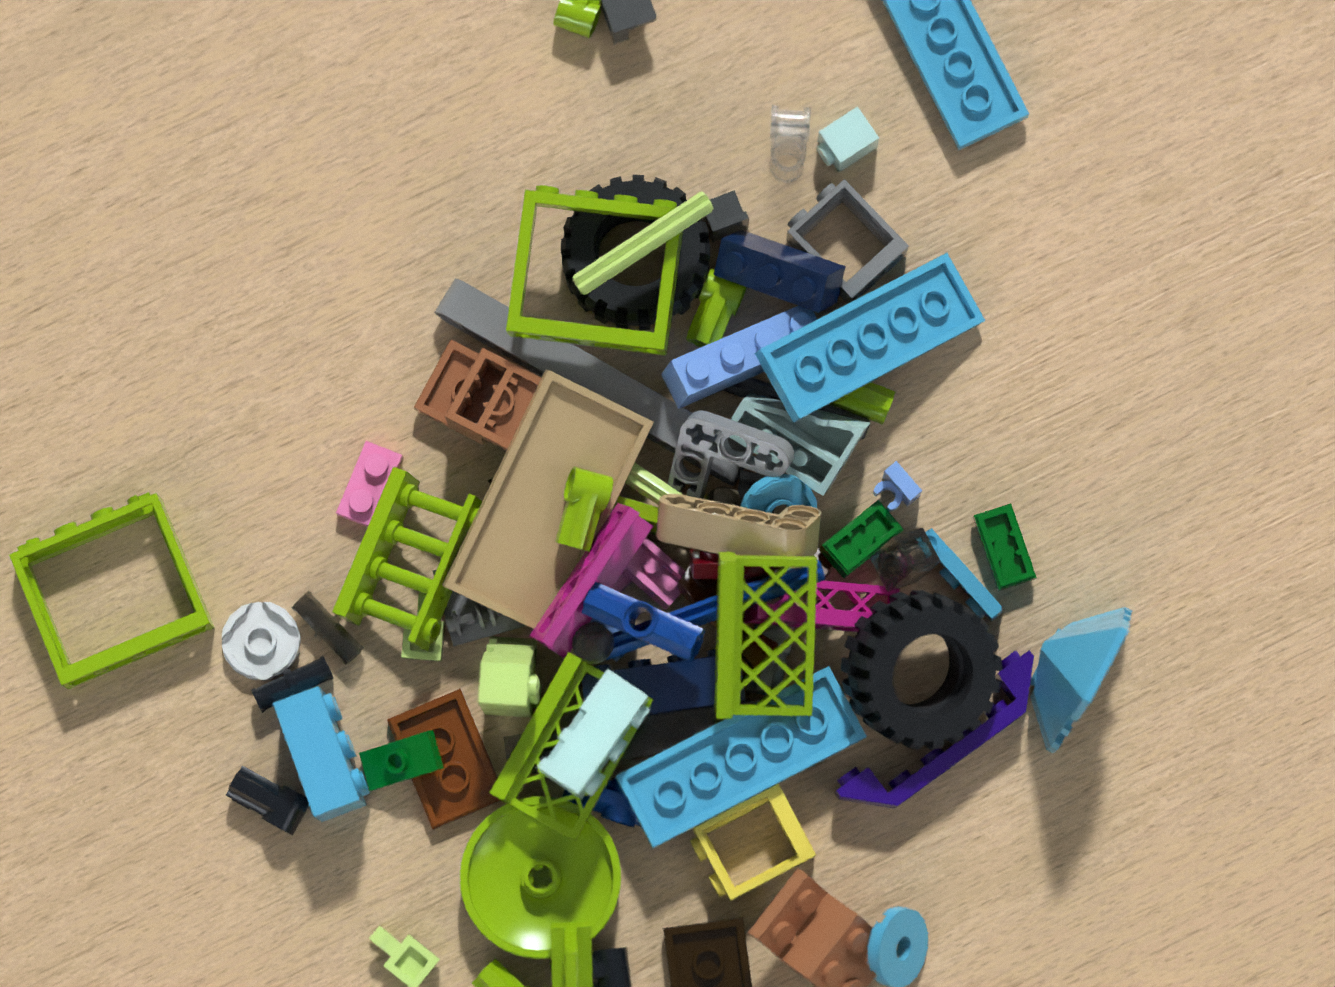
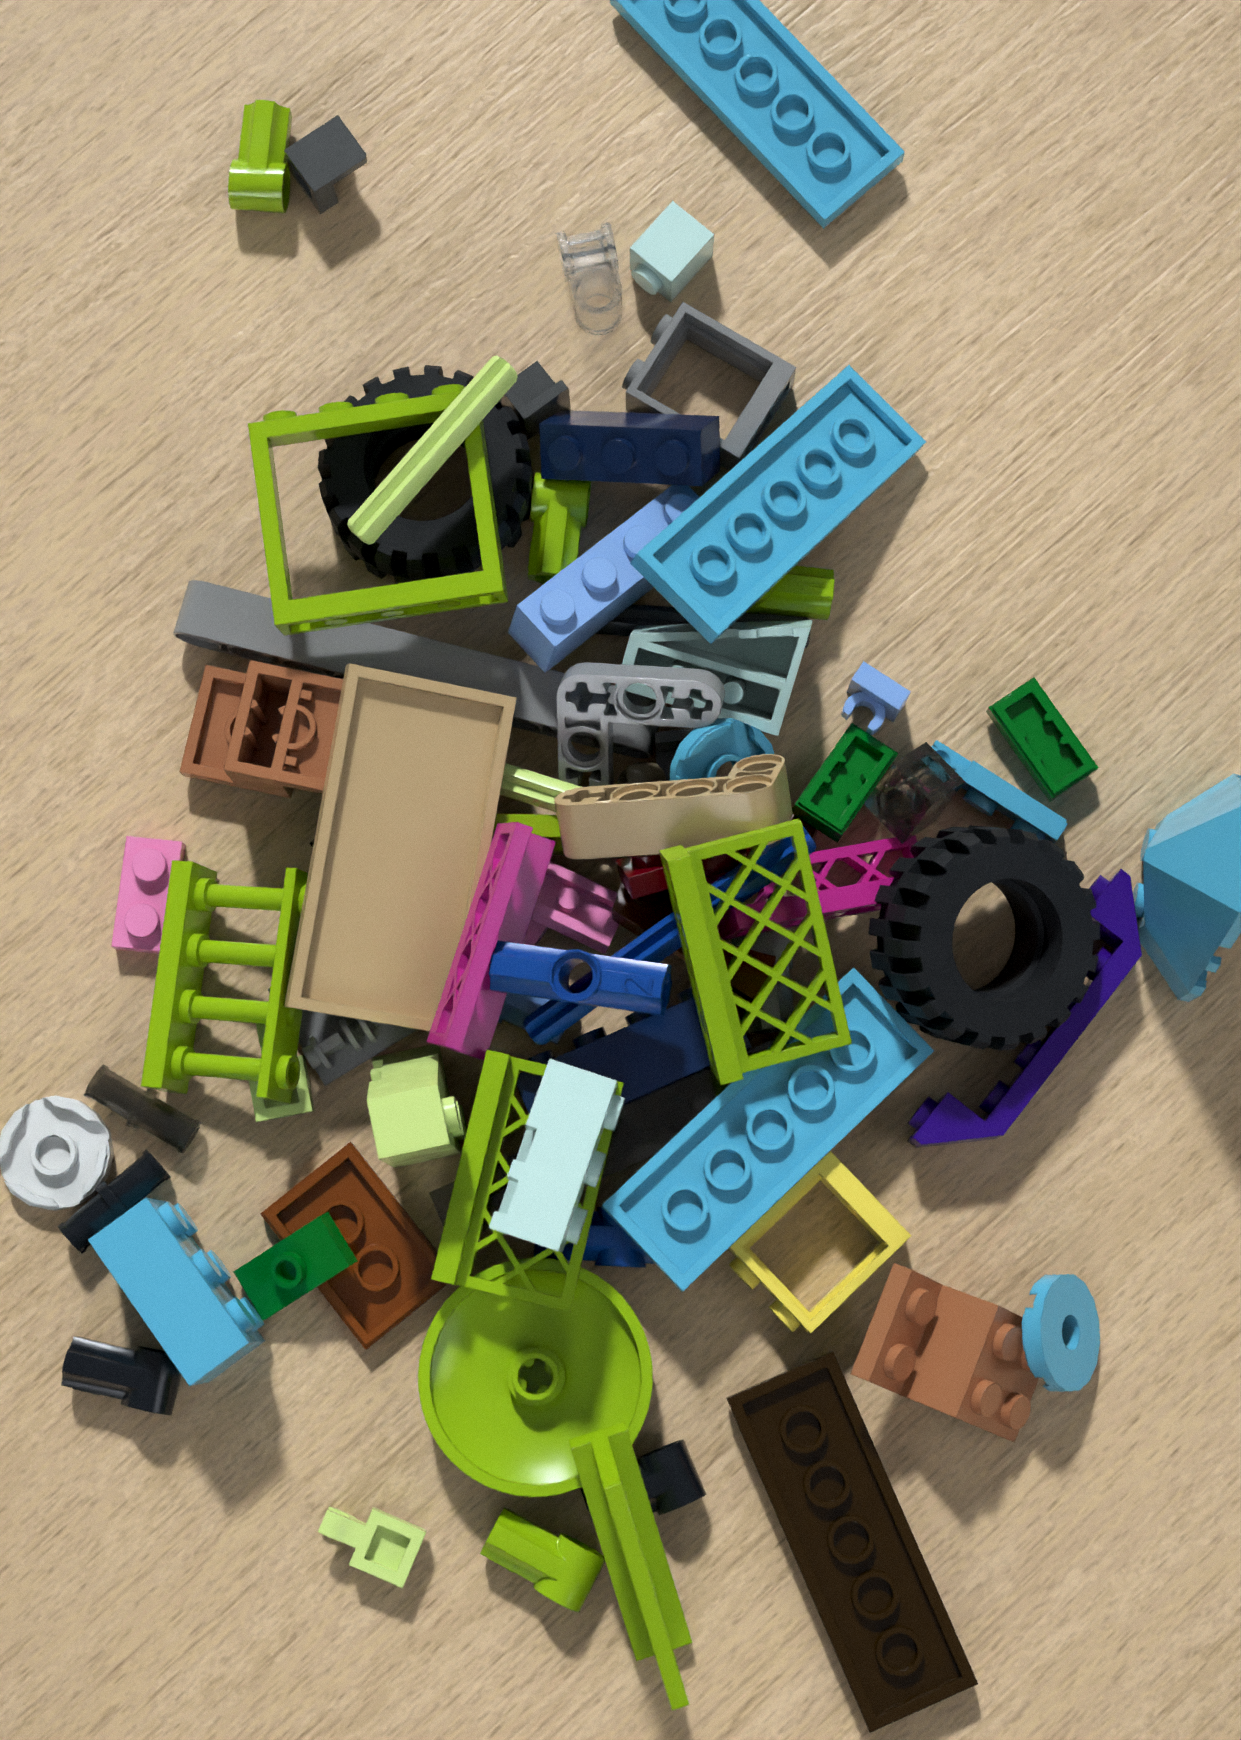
camera: 15 degrees left, 0 degrees up
lime piece [555,466,613,552] -> none
clear smoke tile [572,622,614,664] -> none

